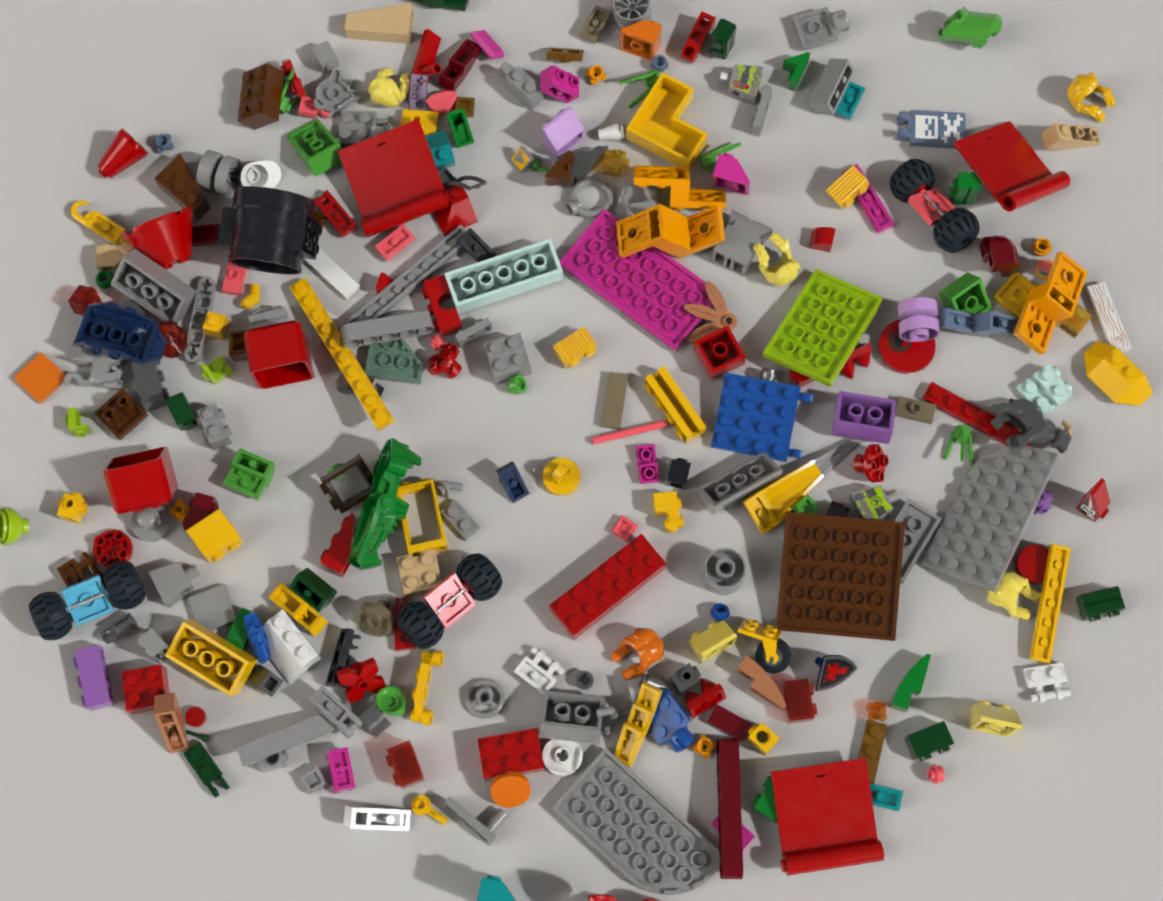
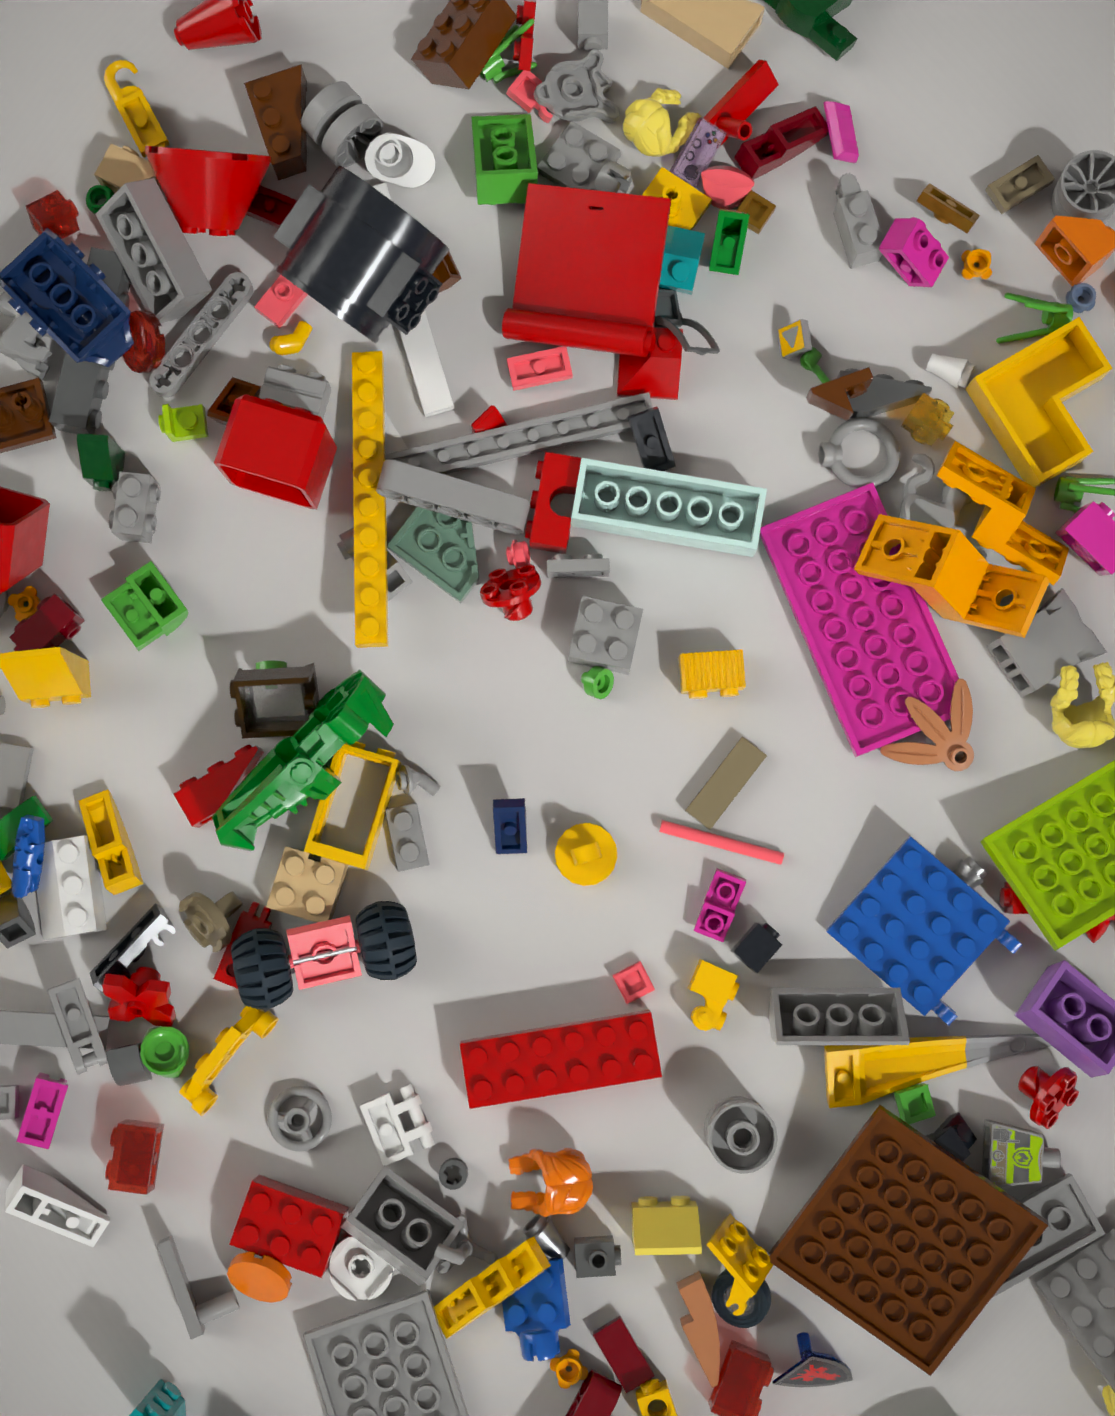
camera: 30 degrees right, 10 degrees up
sand blue plate [153,134,174,153] -> none
yellow brick [202,311,230,340] -> none
dark green brick [289,567,337,612] -> none
red plate [313,190,358,238] -> none
yellow plate [411,795,448,825] -> none
lavender slope [542,106,584,159] -> none
yellow brick [644,366,706,444] -> none
red tile [685,678,726,719] -> none
red brick [693,325,746,381] -> none
blue plate [710,603,730,621] -> none

